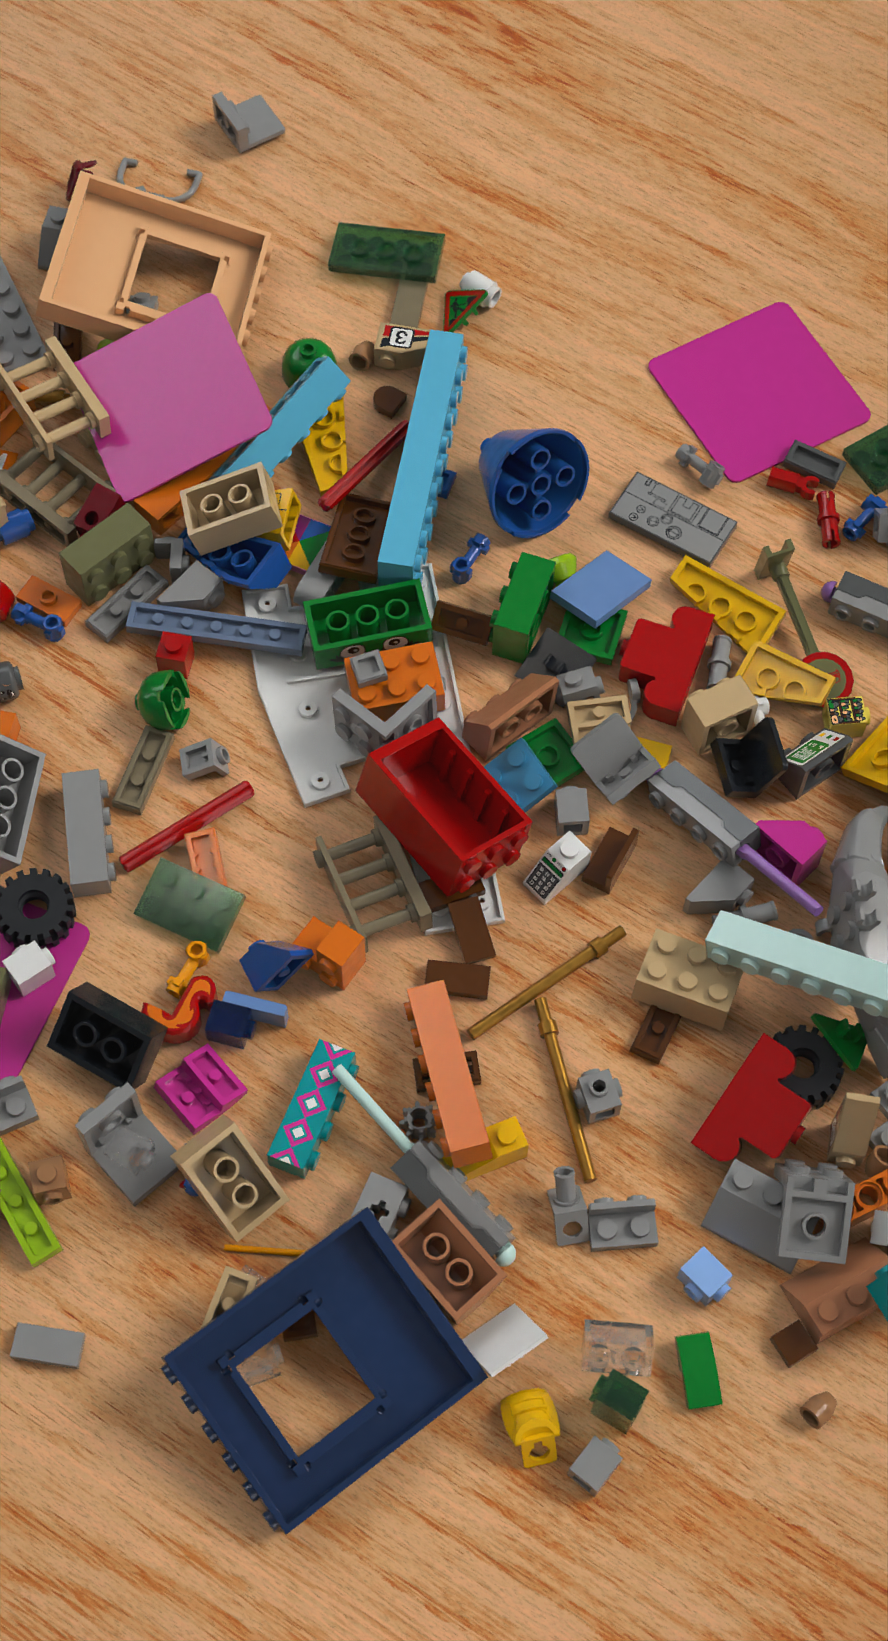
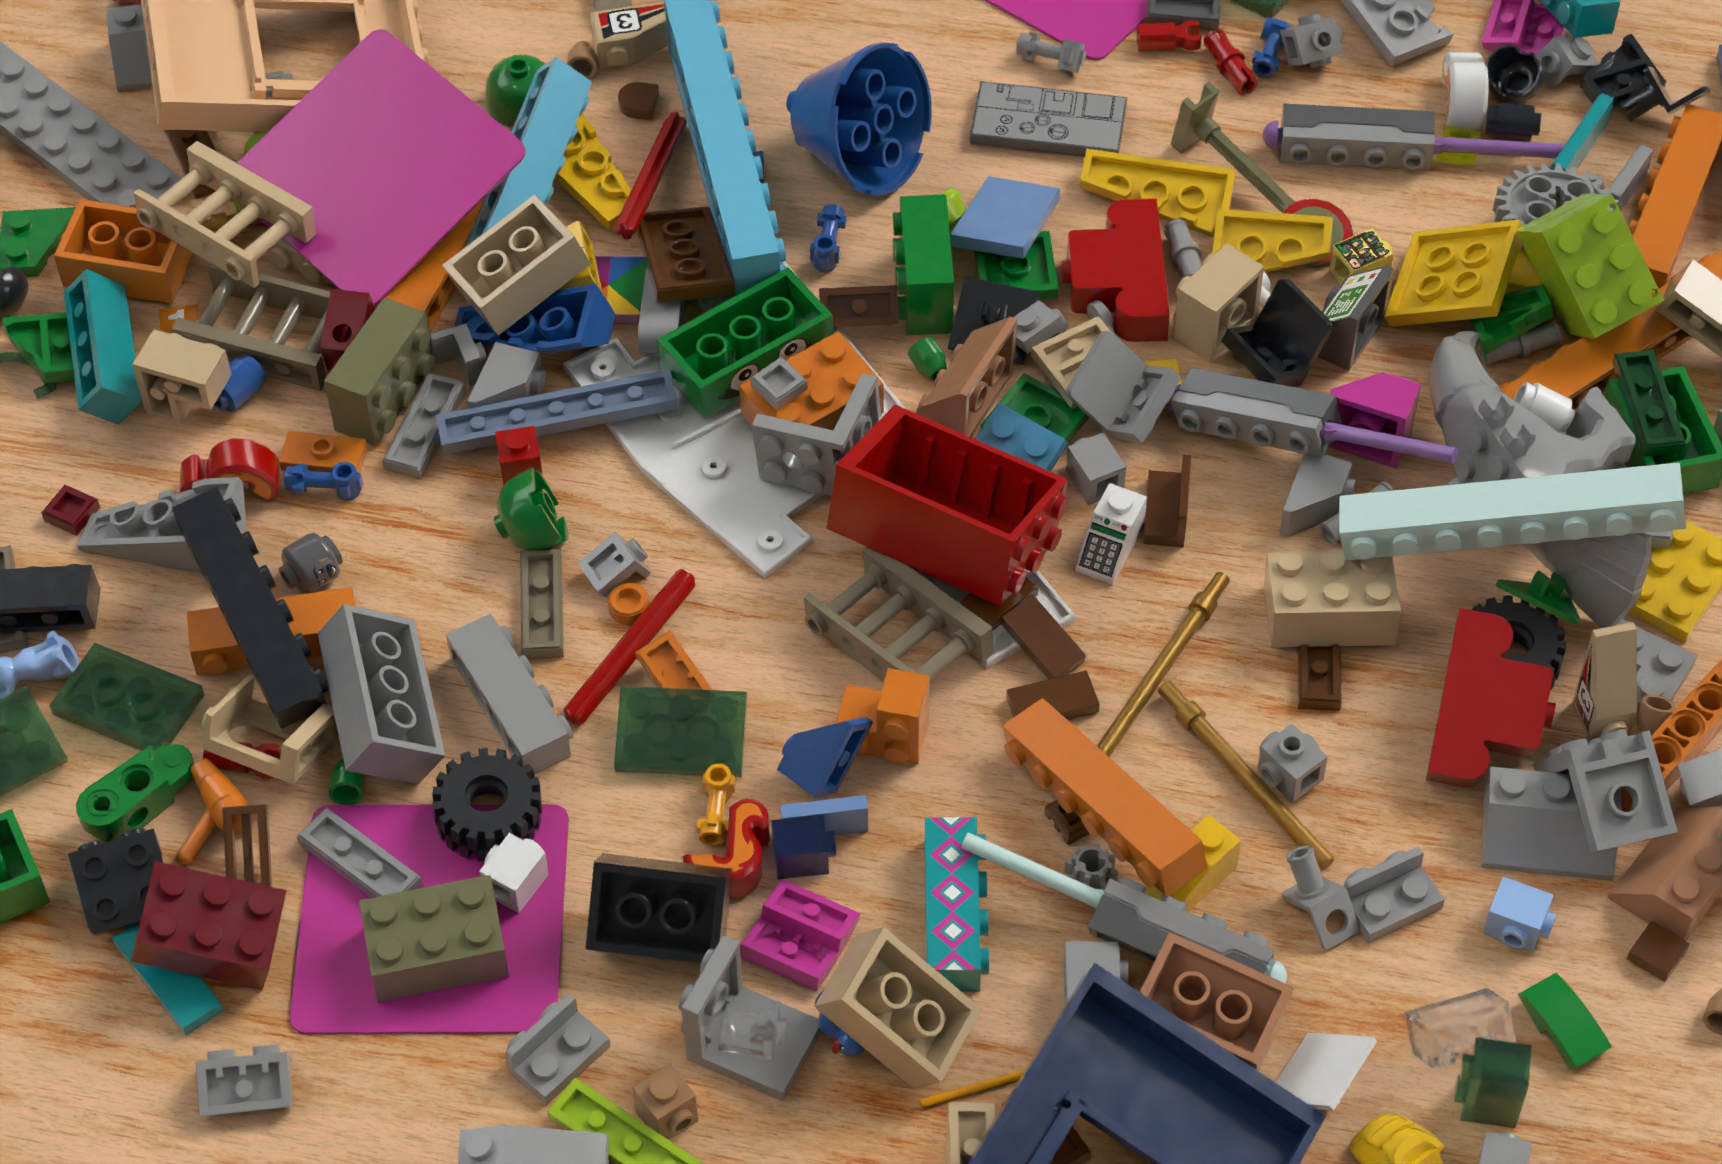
camera: 20 degrees left, 10 degrees down
none -> orange tile [608,583,650,625]
none -> green hose [908,337,947,380]

